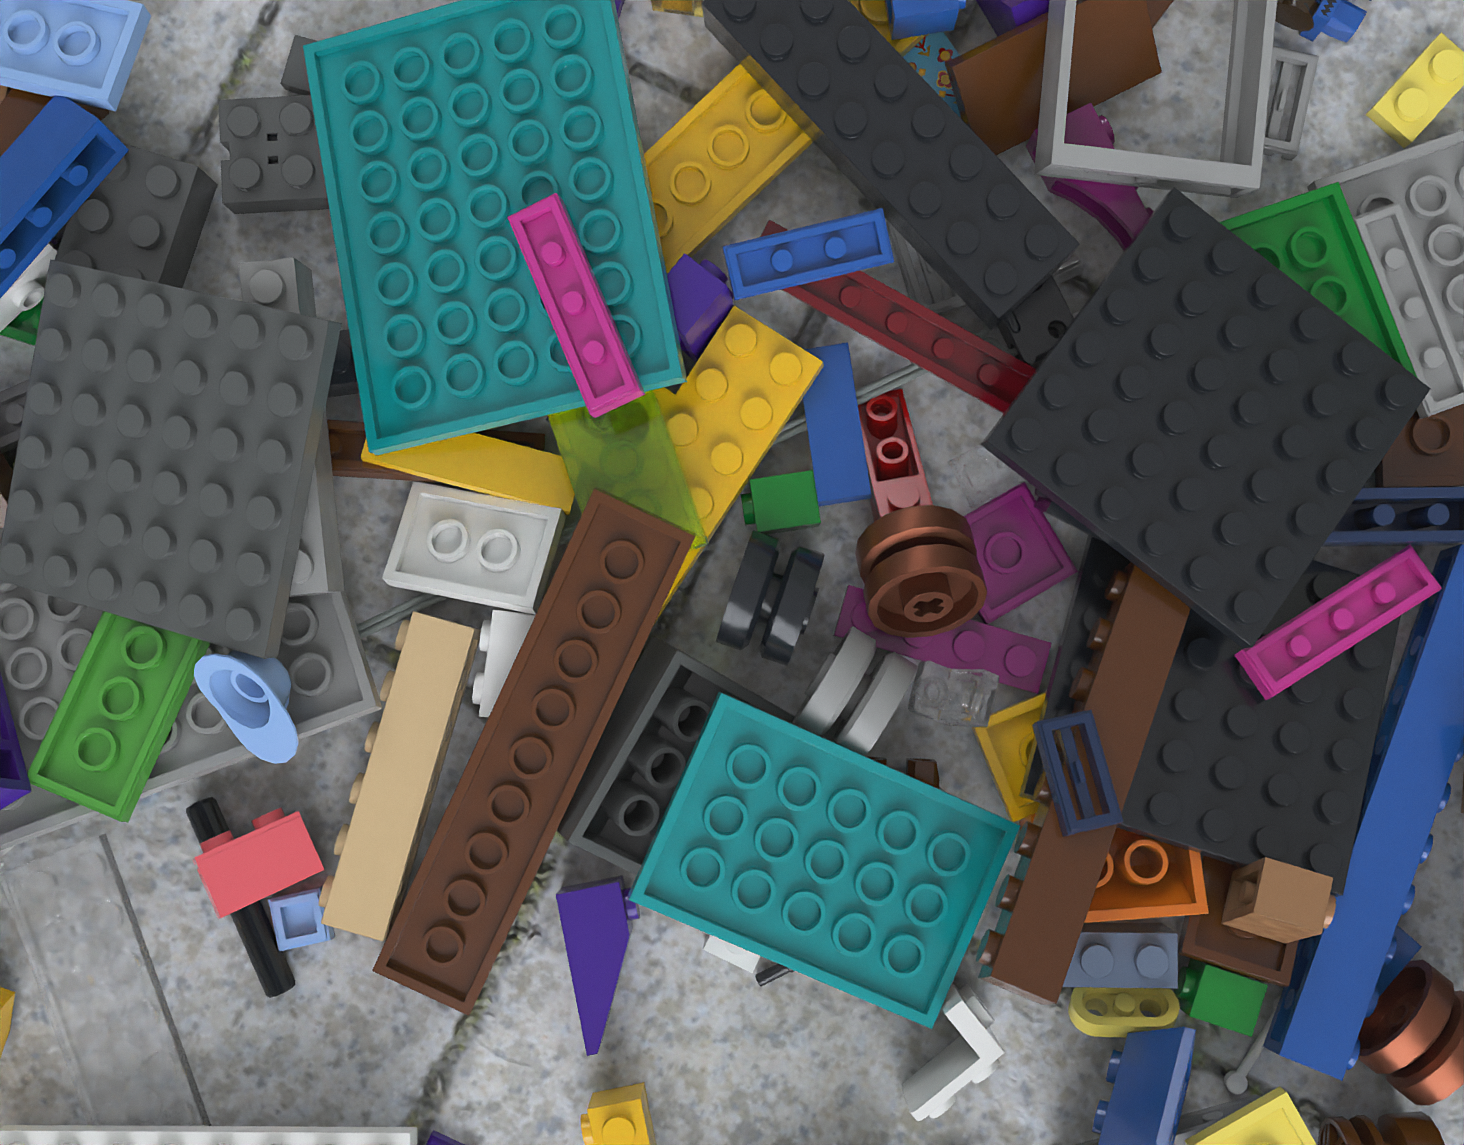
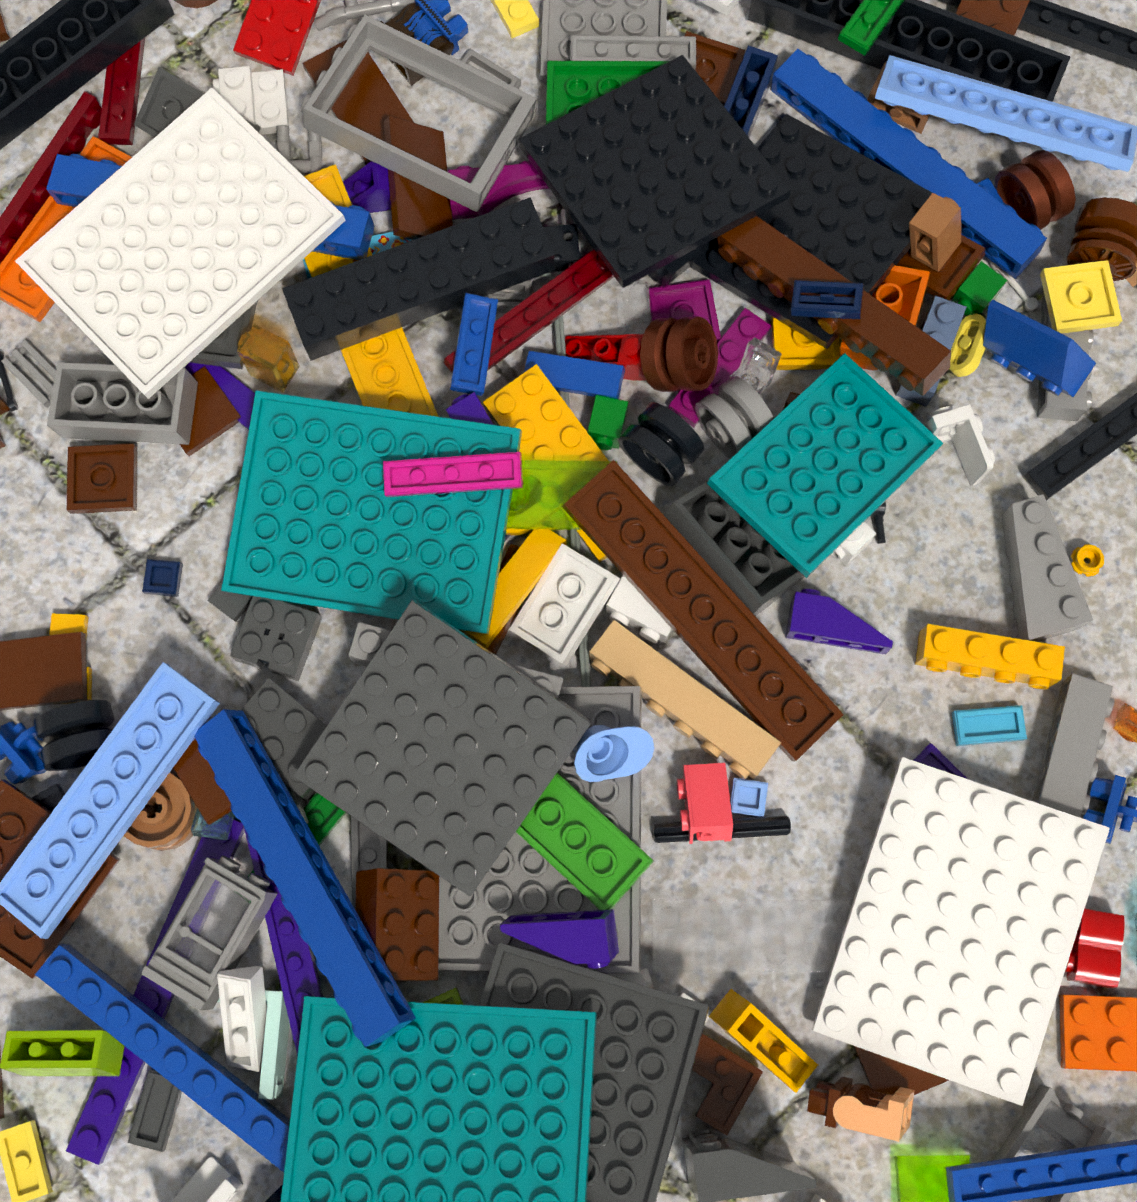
camera: 75 degrees left, 10 degrees down
dark pink tile [1235,545,1442,700] -> none

